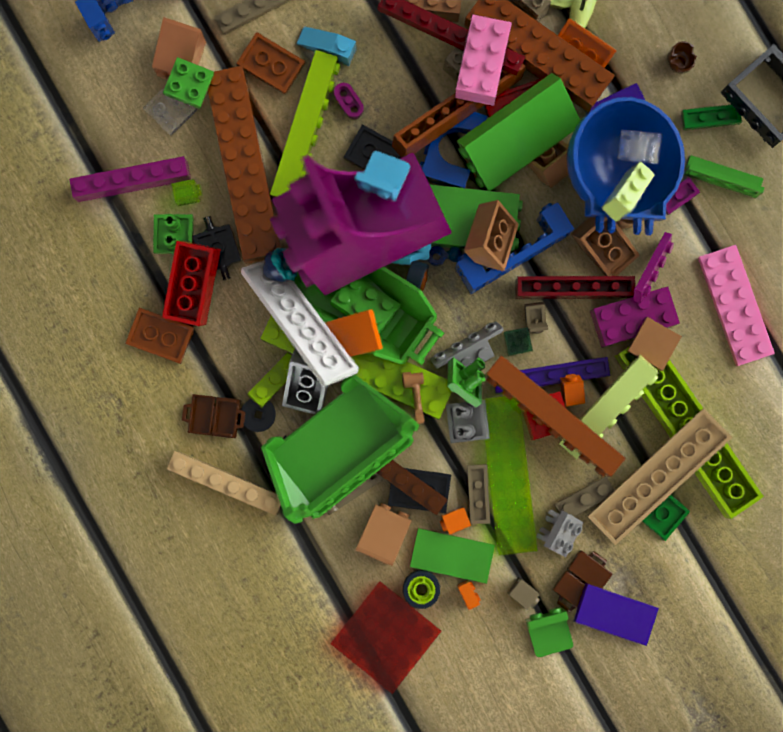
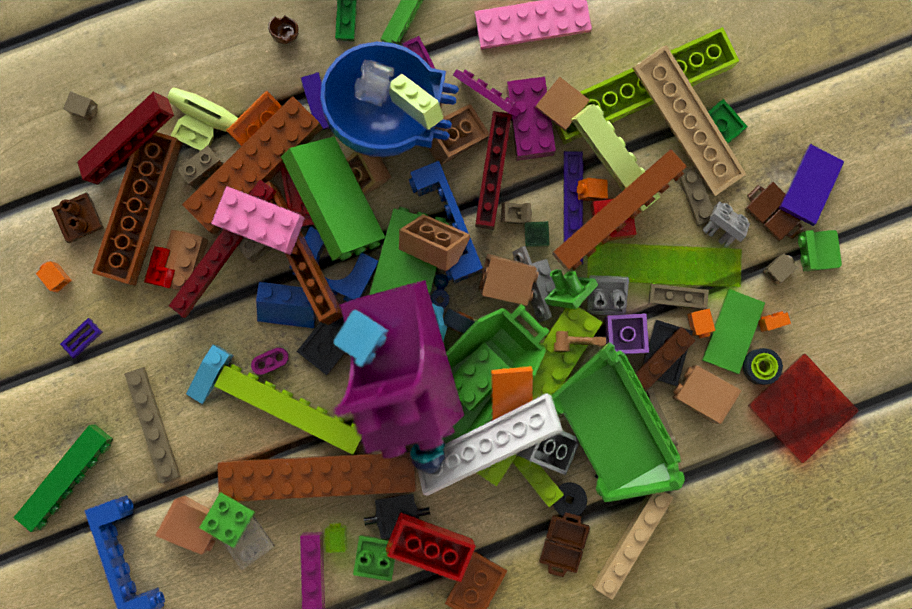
camera: 75 degrees left, 0 degrees up
dark orange plate [236,32,306,95] -> none
none -> blue slope [256,282,316,328]
none -> medium nougat slope [478,254,538,306]
none -> medium lavender brick [604,314,649,354]

